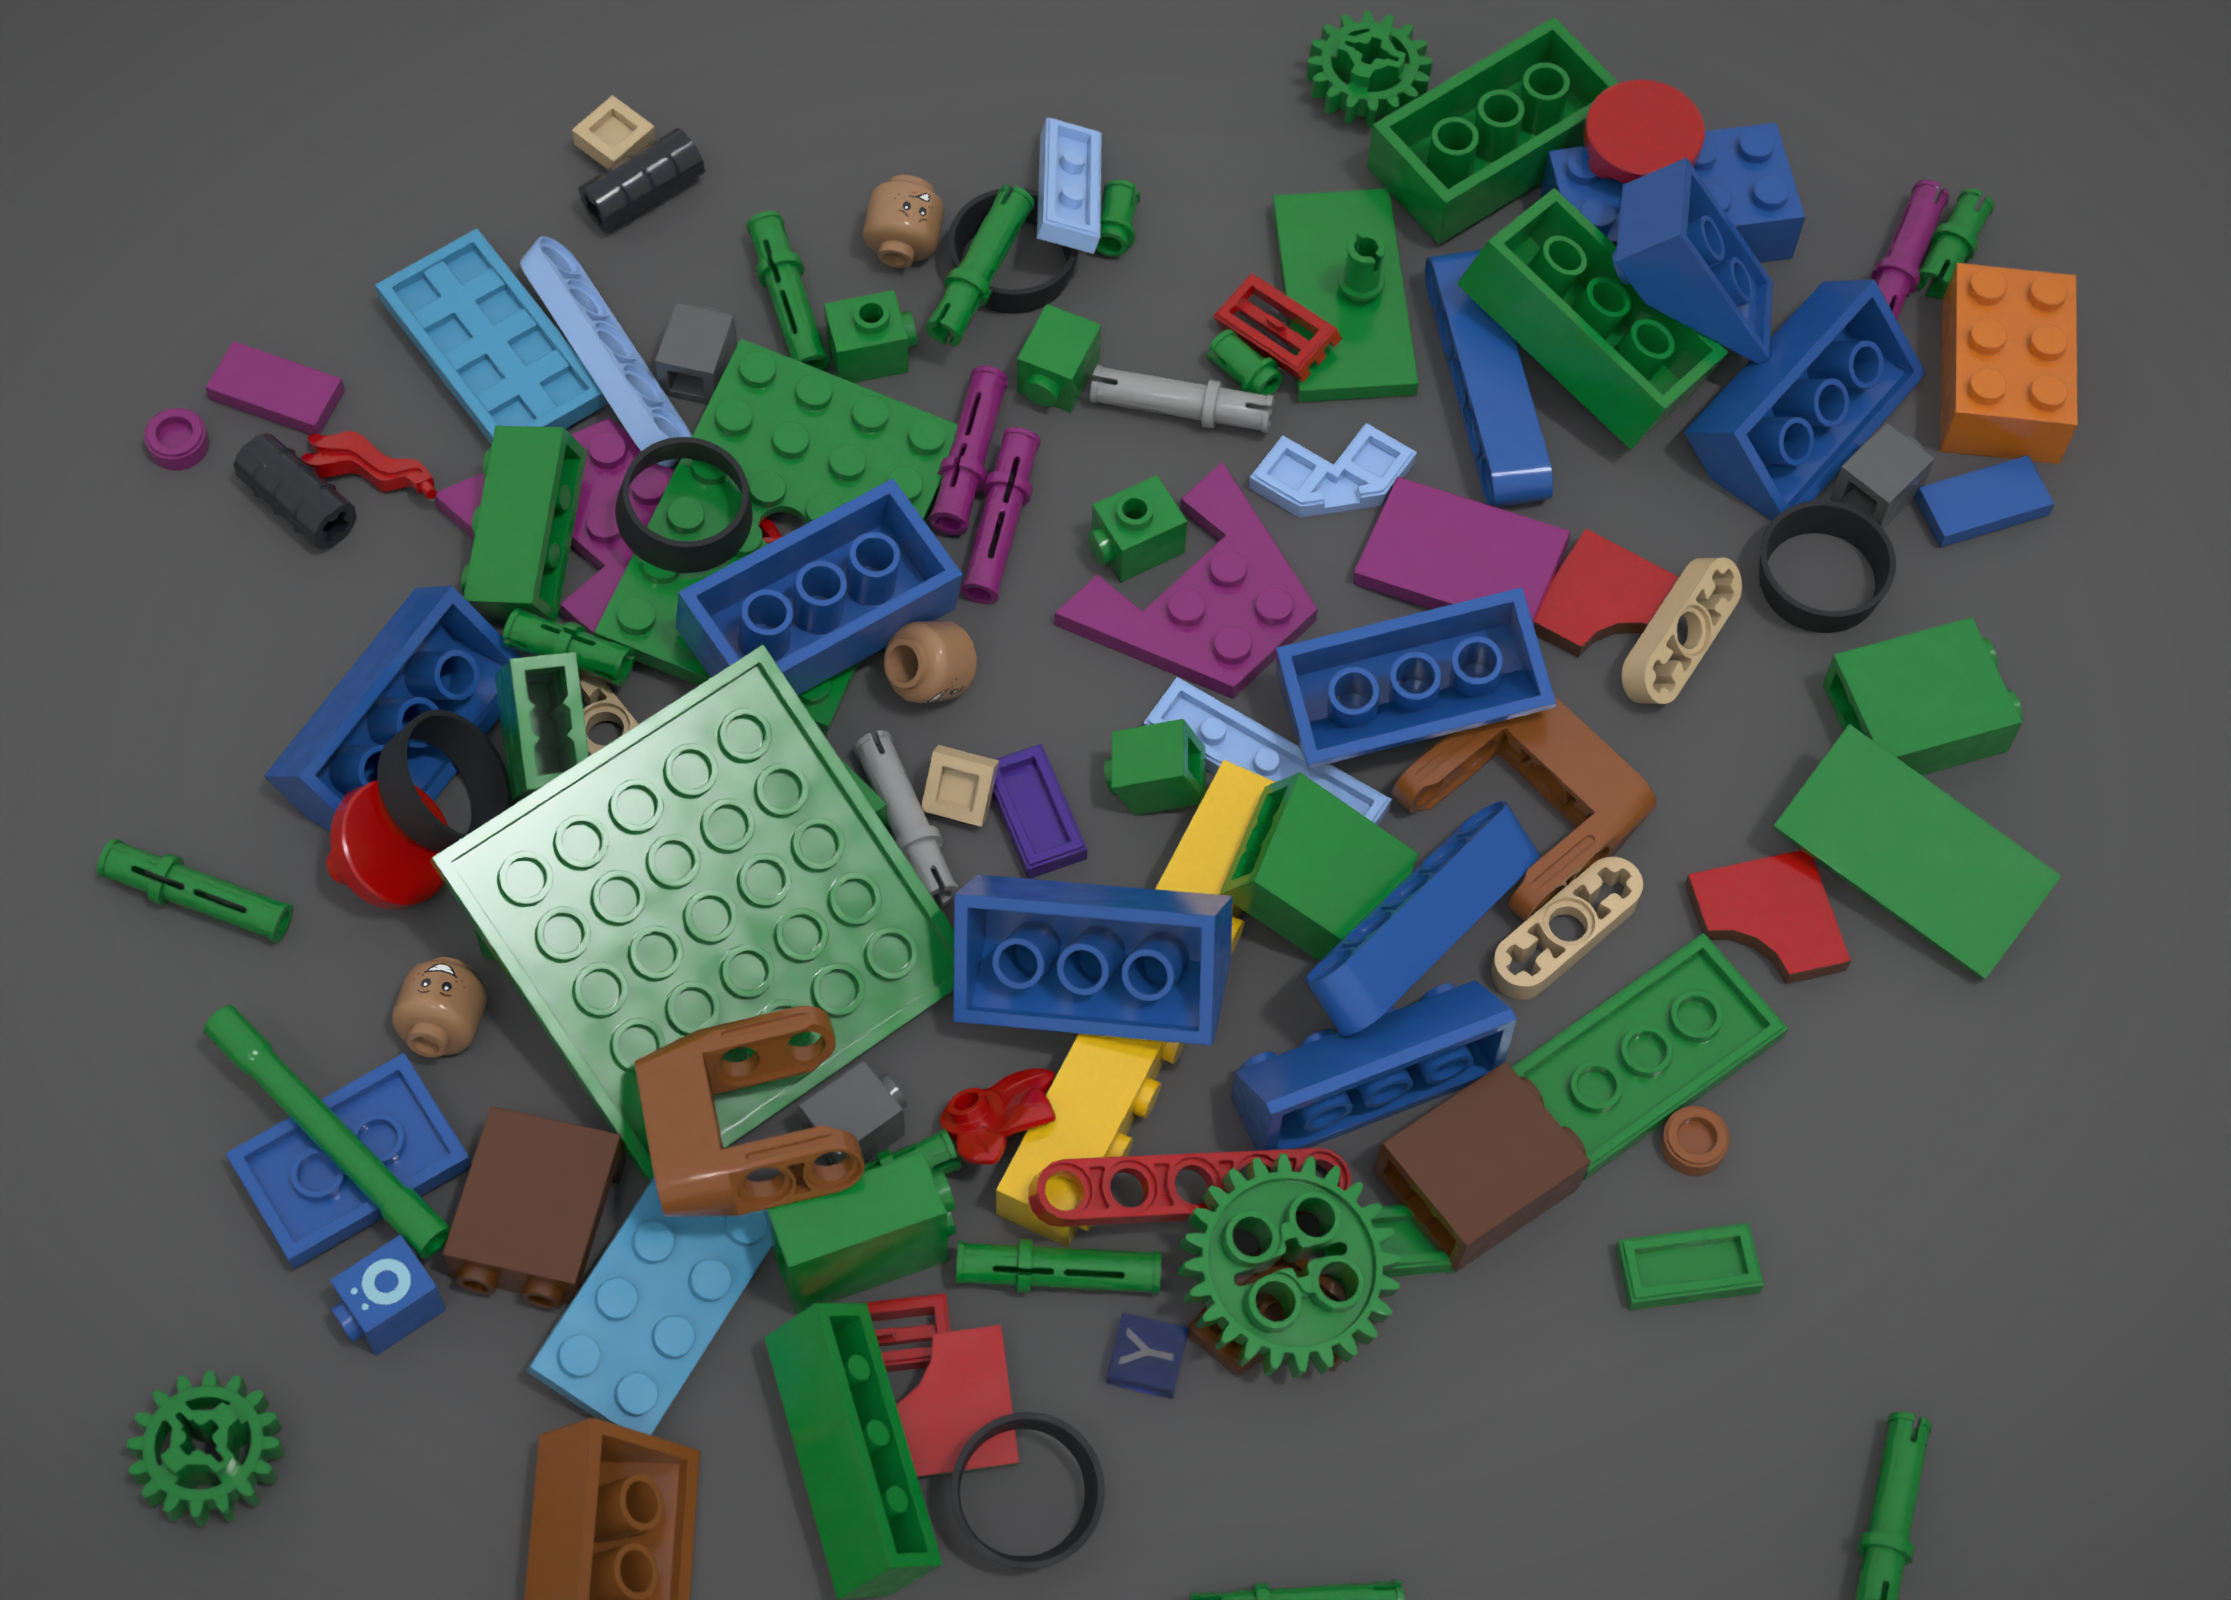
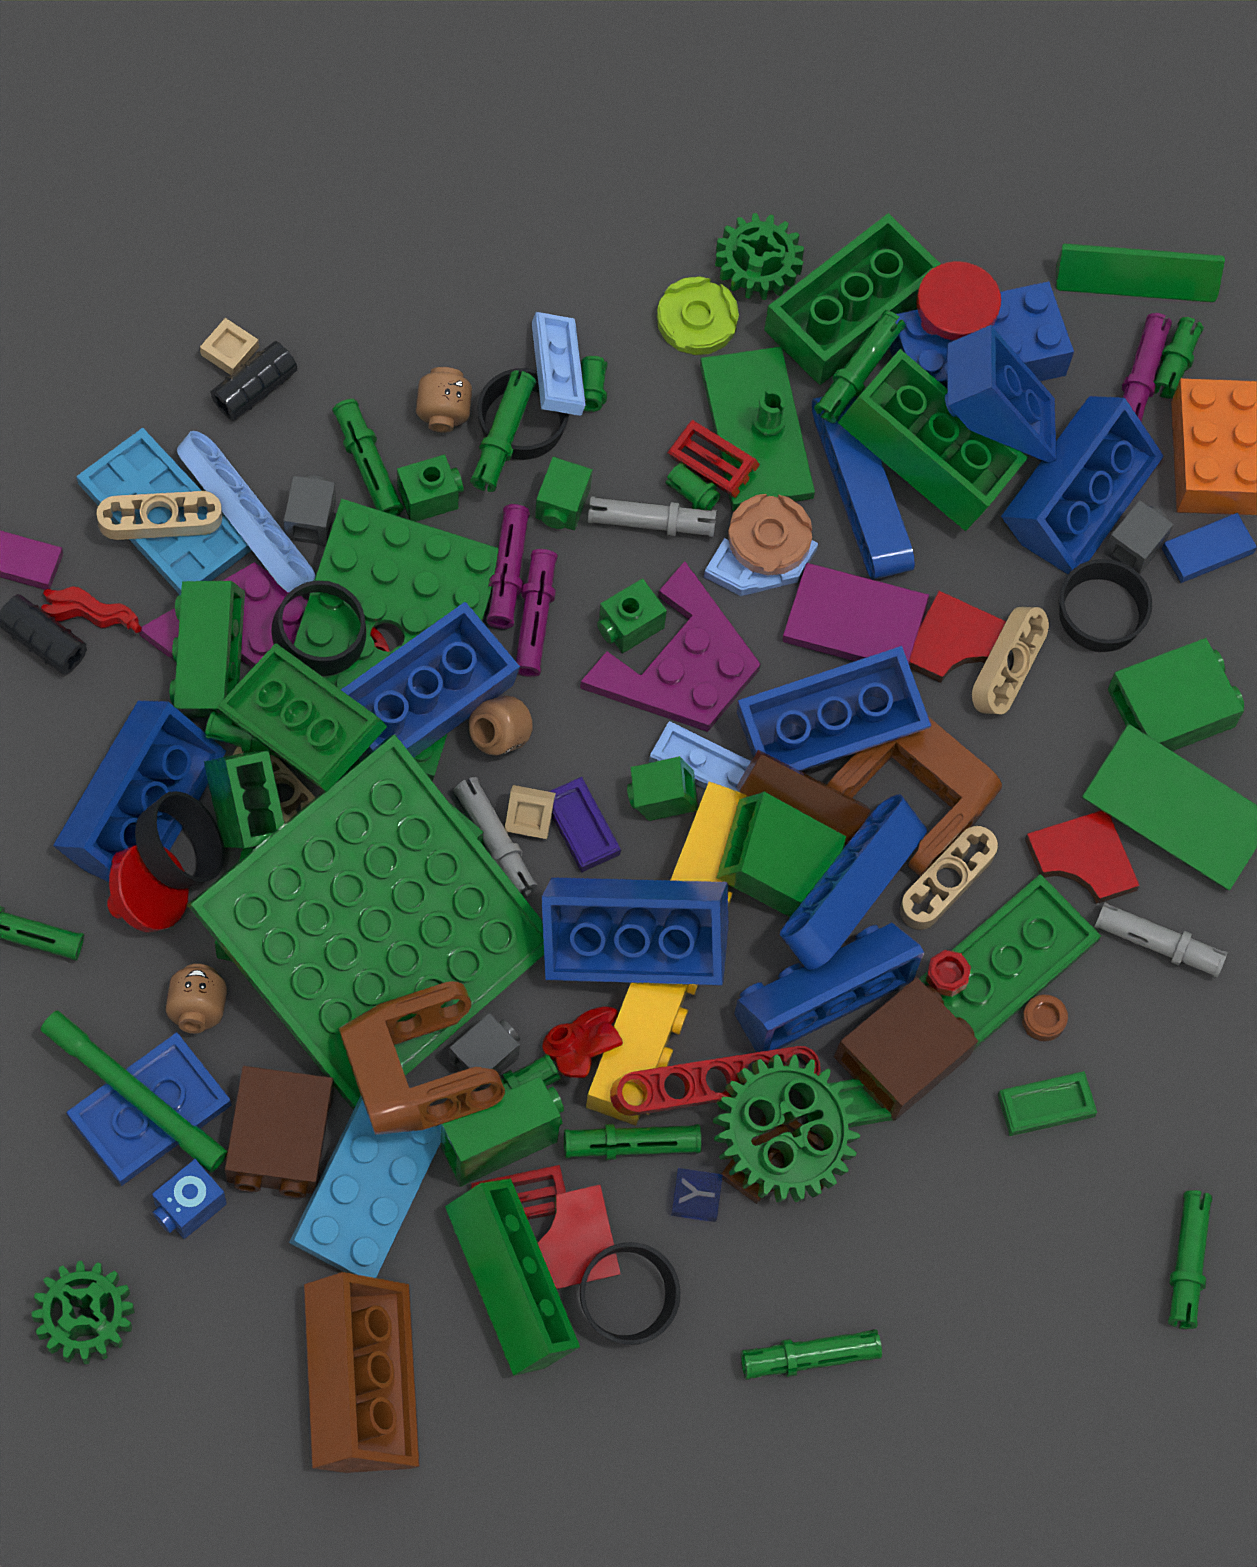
camera: 10 degrees left, 5 degrees up
none -> tan beam [96,491,222,540]
none -> green tile [217,643,387,793]
none -> lime tile [656,276,739,355]
none -> nougat tile [728,494,812,576]
none -> reddish brown tile [736,750,871,846]
none -> green pin [814,310,906,423]
none -> red tile [926,950,971,997]
none -> green slope [1056,243,1225,302]
none -> light grey pin [1095,902,1228,978]

